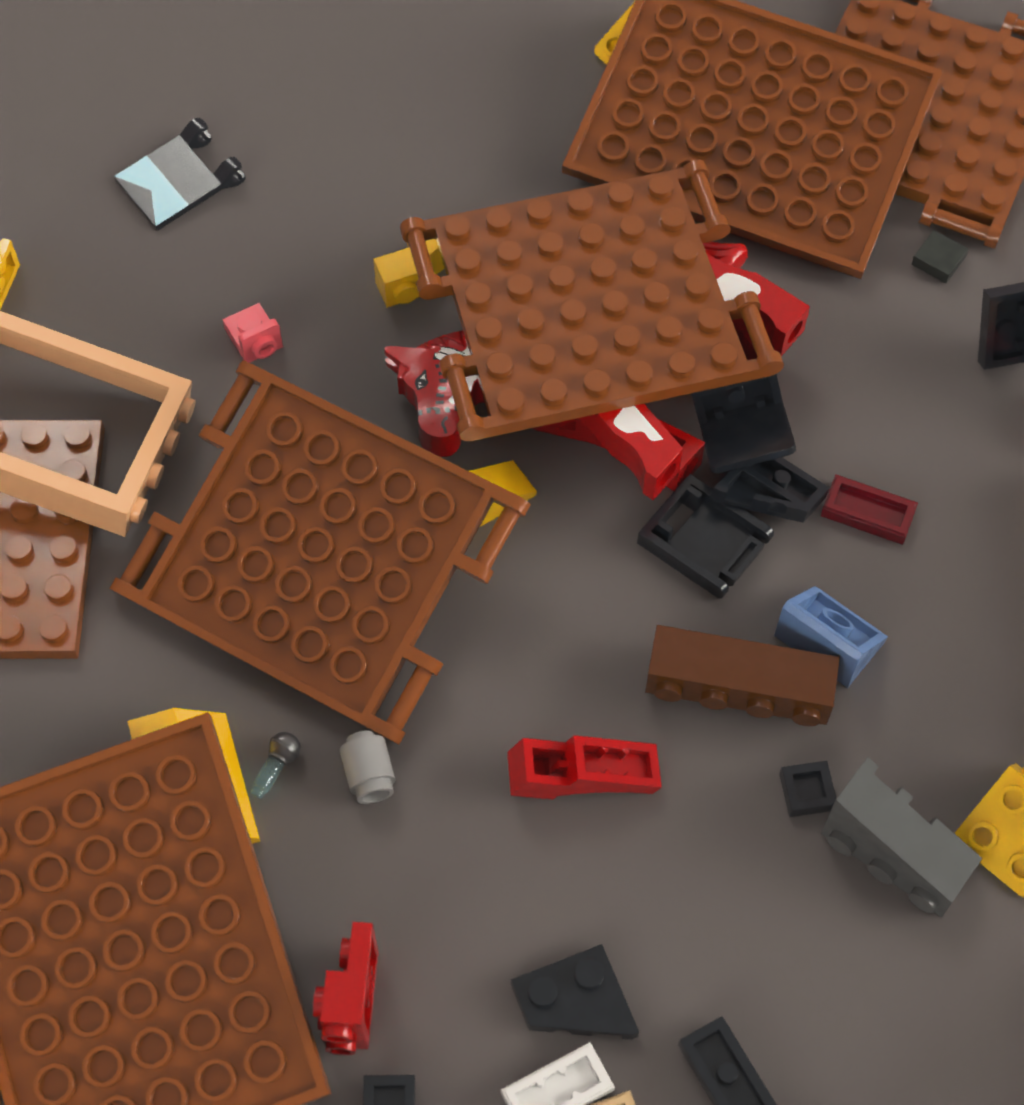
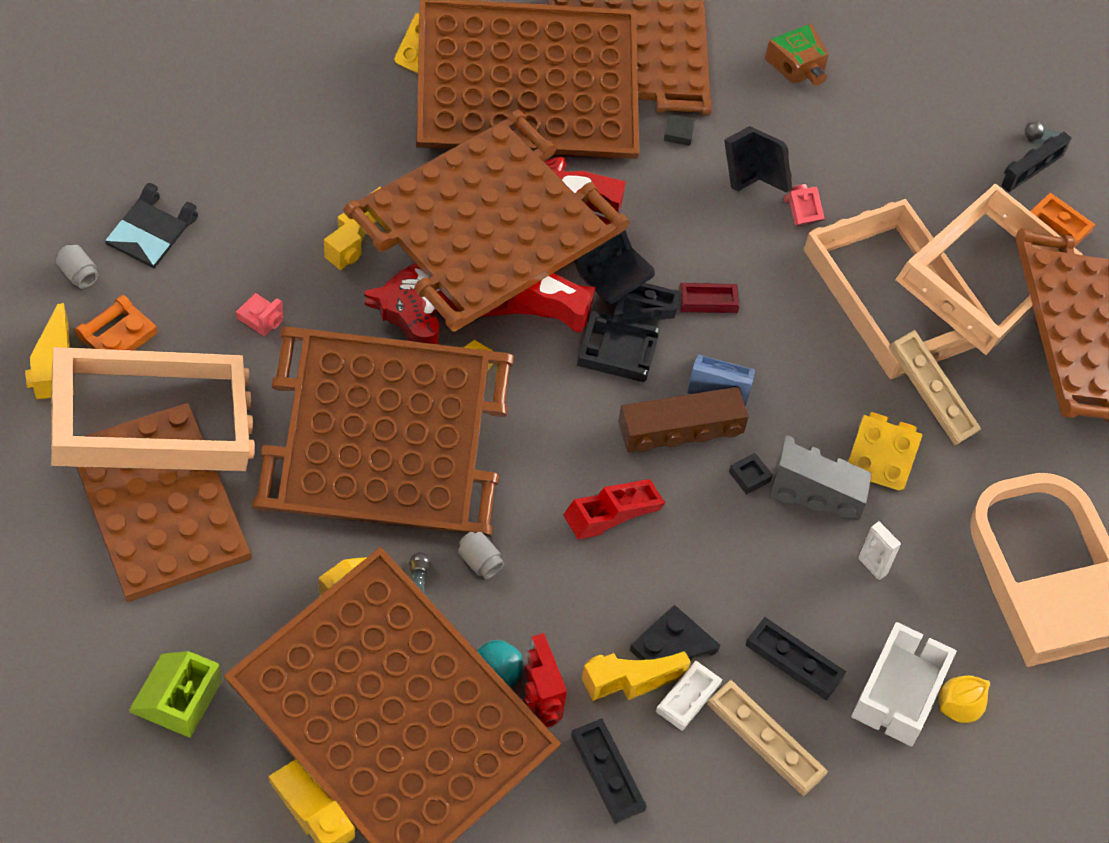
camera: 30 degrees left, 5 degrees down
none -> light grey brick [56,245,99,289]
none -> orange plate [74,294,158,351]
none -> teal hair [477,640,524,688]
none -> yellow slope [582,651,691,701]
none -> white plate [858,521,901,580]

